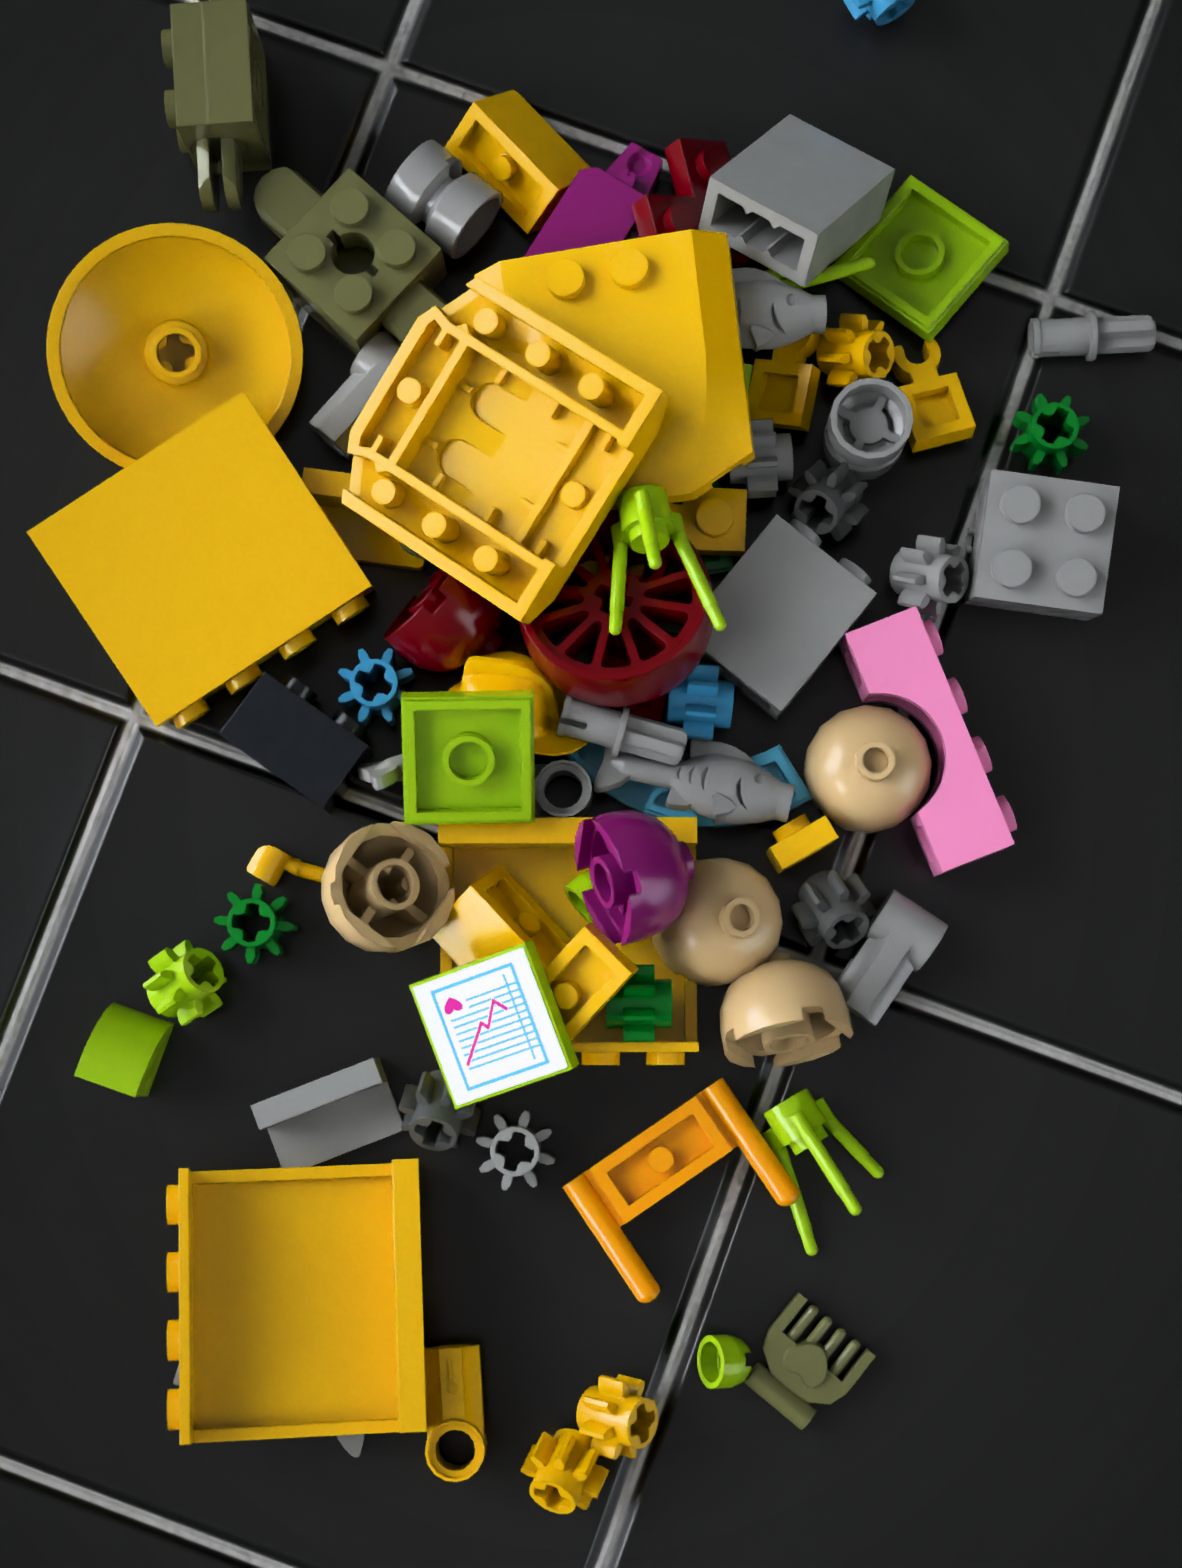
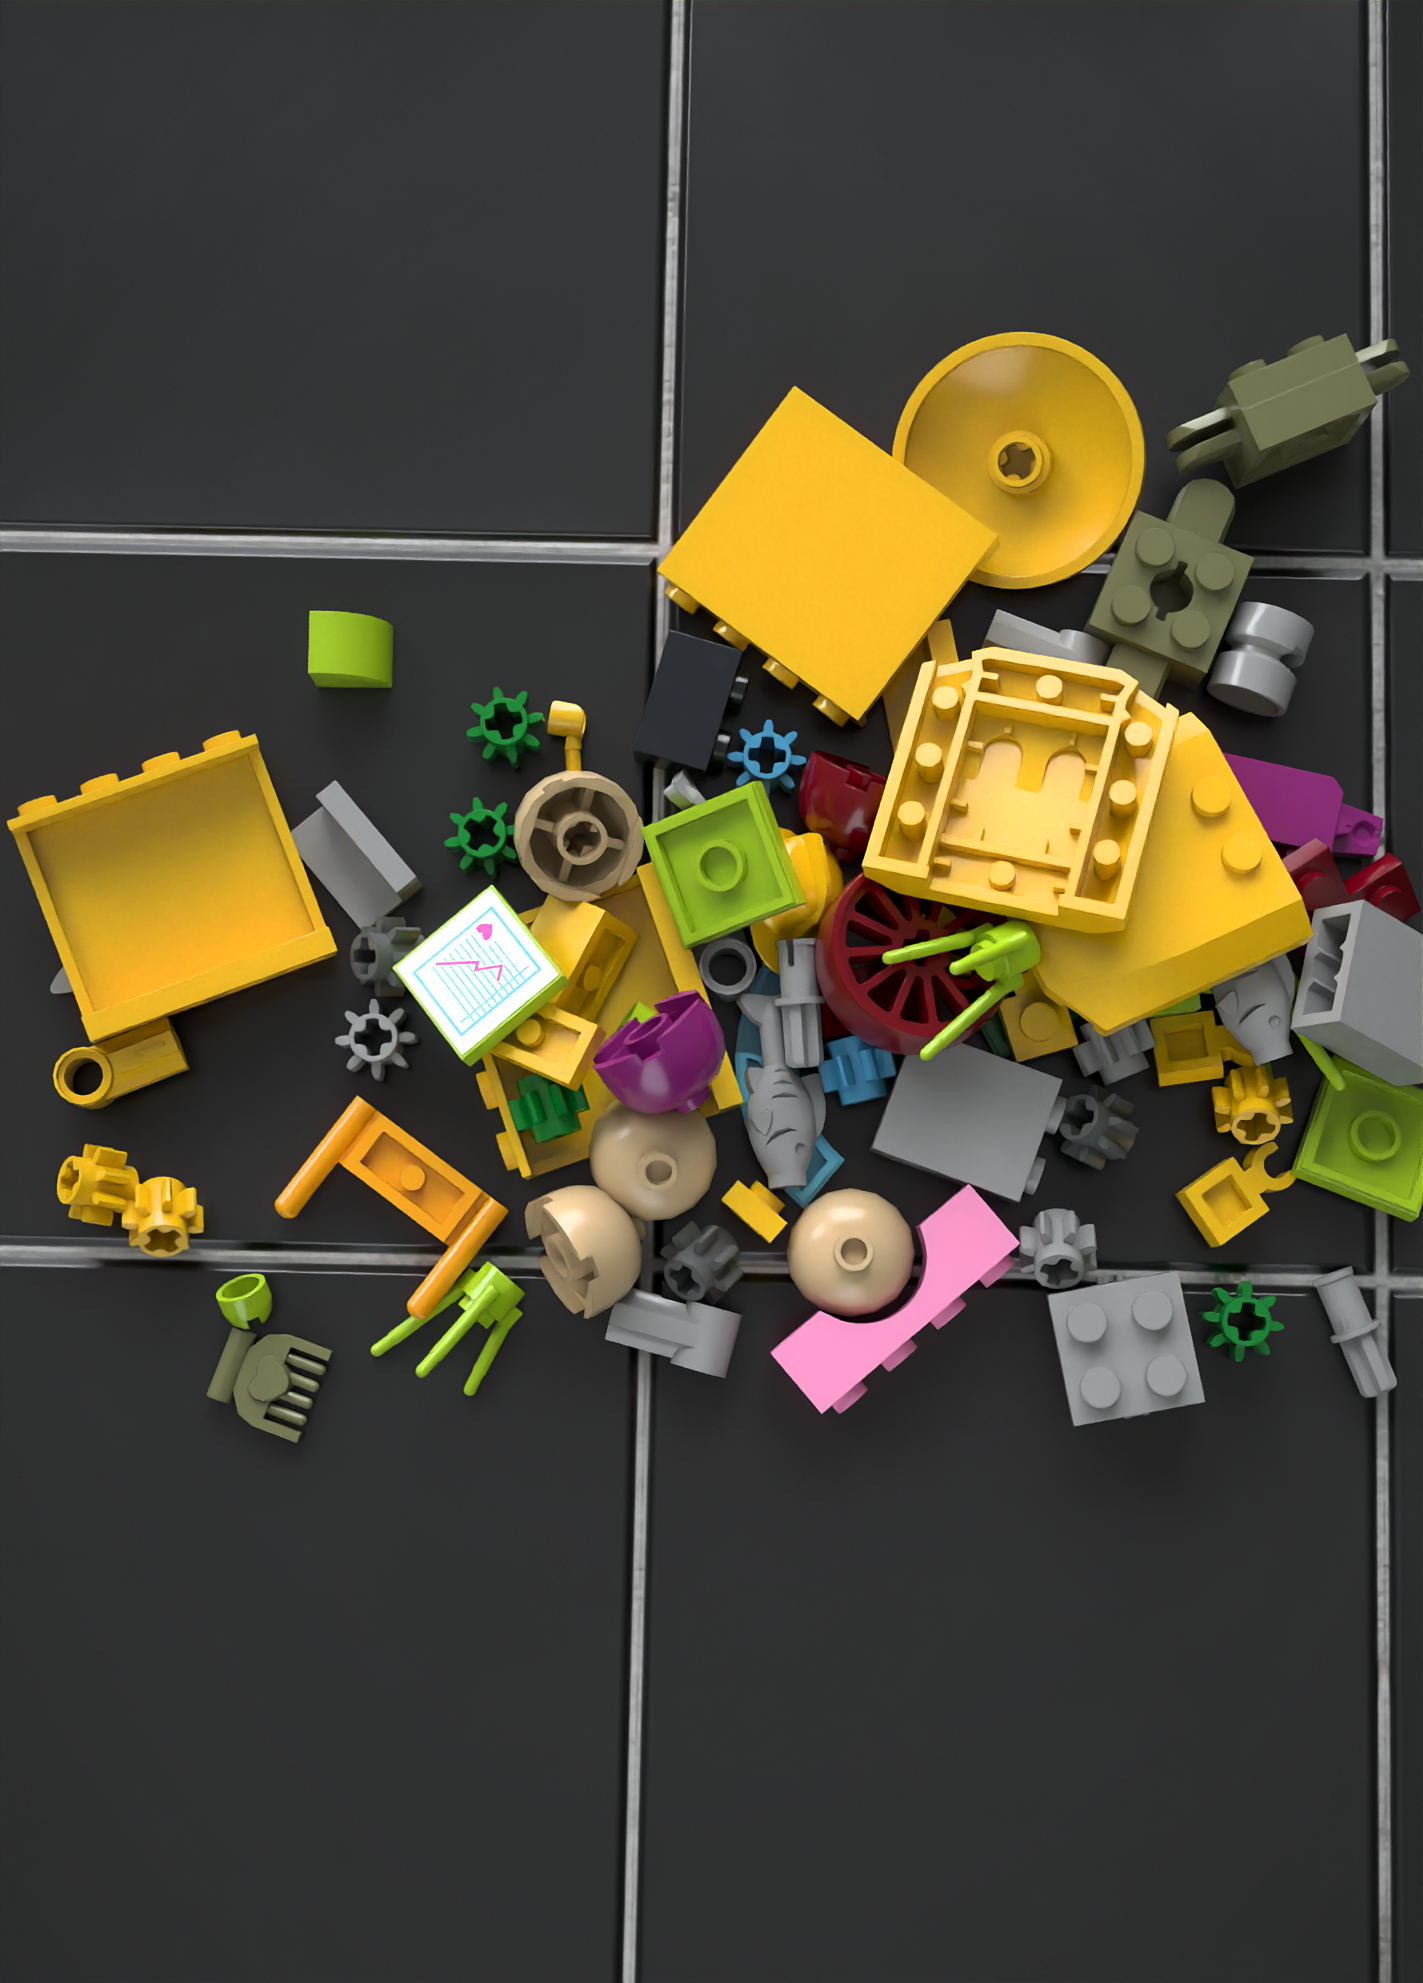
camera: 70 degrees right, 0 degrees up
lime gear [143,940,227,1026] -> none
yellow panel [444,90,591,234] -> none
light grey wheel [822,378,914,481] -> none
none -> green gear [444,797,520,879]

